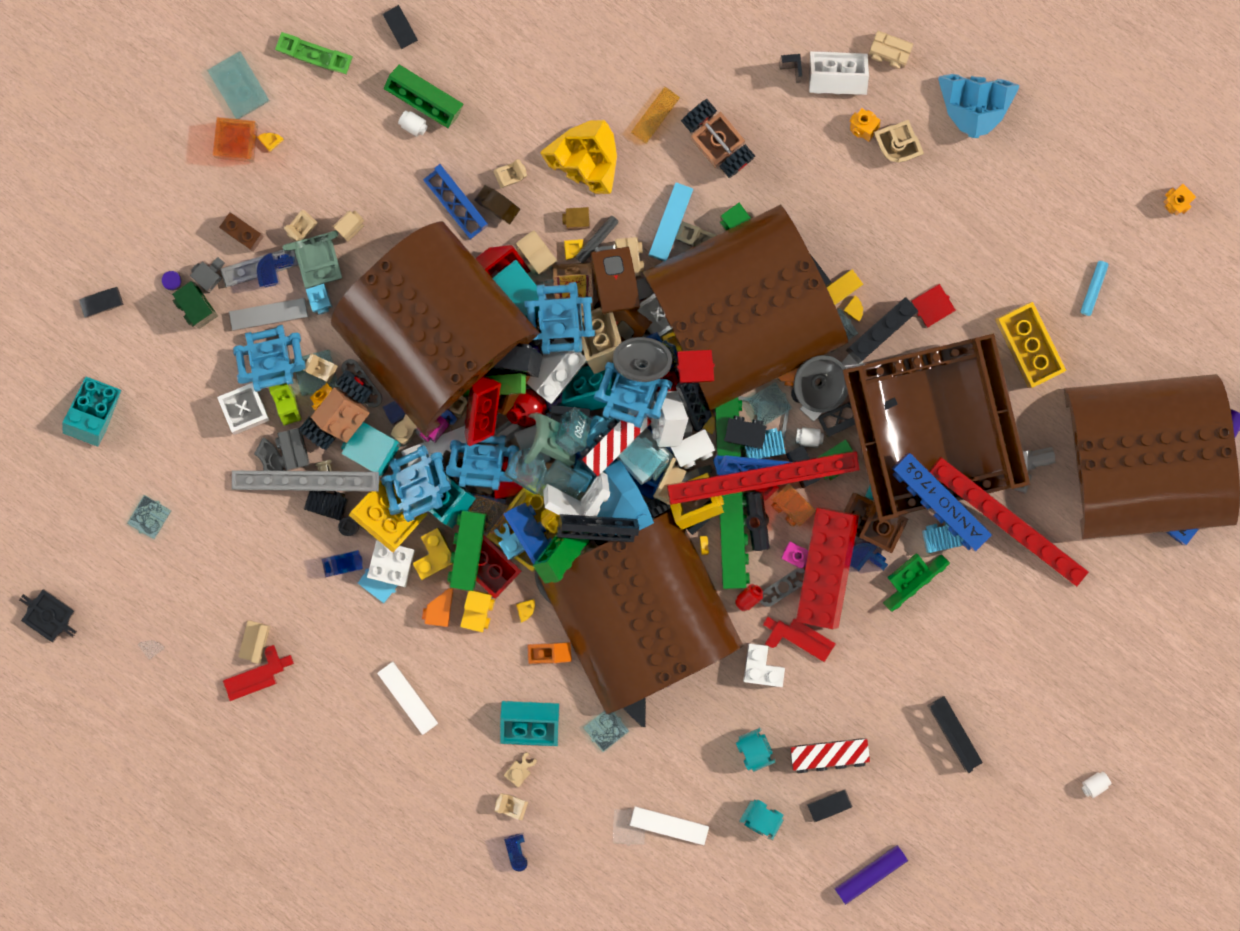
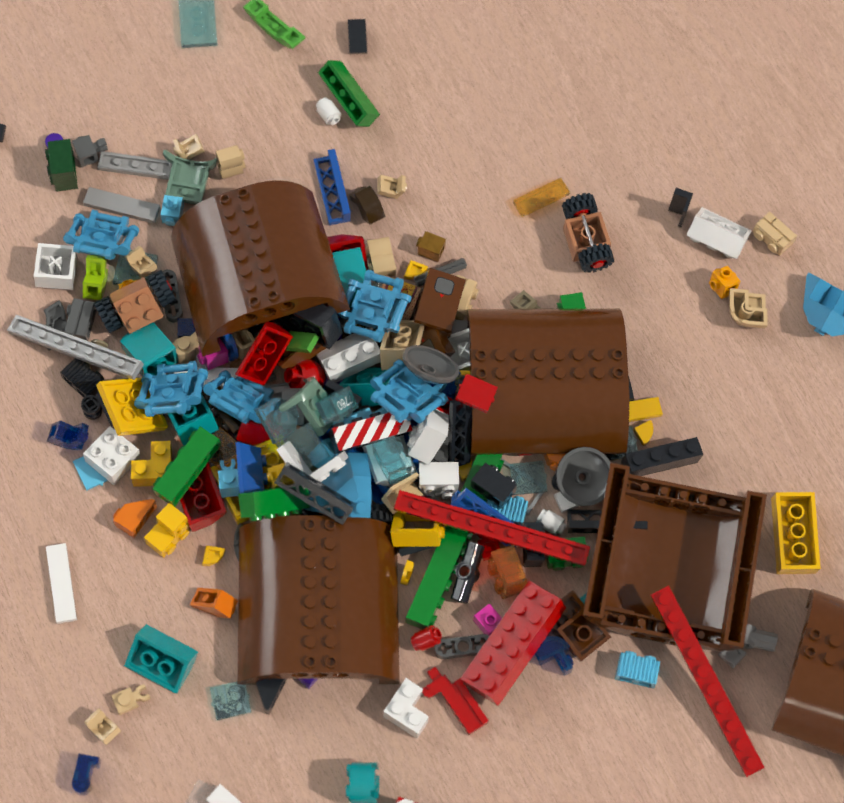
camera: 20 degrees right, 20 degrees down
clear orange brick [213,117,258,162] -> none
reddish brown brick [219,212,264,252] -> none
yellow tile [257,133,284,152] -> none
clear blue brick [257,253,296,289] -> none
yellow brick [540,120,617,194] -> none
medium azure slope [648,182,693,261] -> none
green bracket [883,553,950,612] -> none
blue brick [891,452,992,551] -> none
red piece [911,284,956,328] -> none

